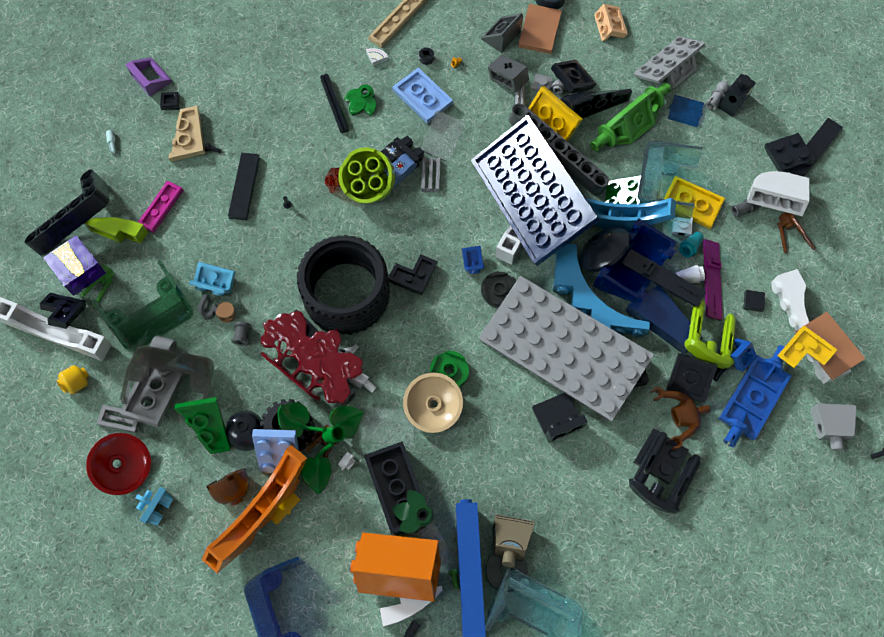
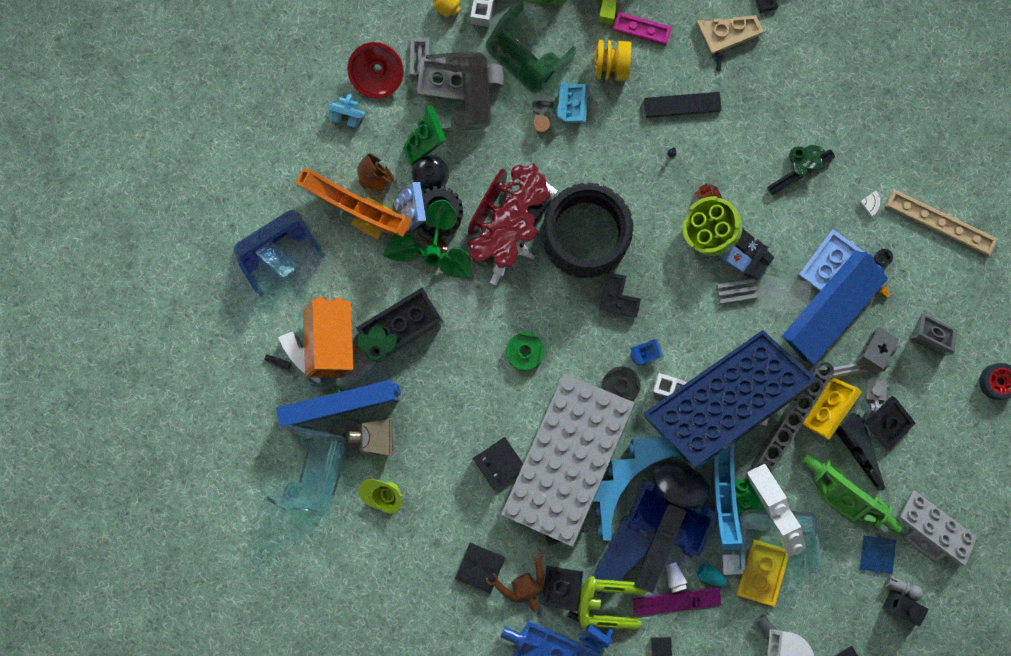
camera: 85 degrees right, 15 degrees up
dark grey bush [231,322,252,346] -> none
white plate [338,452,356,471] -> none
green plate [344,84,377,116] -> none
tan dish [403,373,463,433] -> none
nougat tile [518,4,562,54] -> none
light nougat bracket [594,4,628,41] -> none
black piece [629,432,700,514] -> none
none -> clear light blue bracket [254,241,299,281]
none -> lime piece [358,479,402,514]
none -> yellow wheel [593,40,631,82]
none -> white arch [747,464,807,557]
none -> blue brick [781,250,888,365]
none -> dark green plate [789,145,825,177]

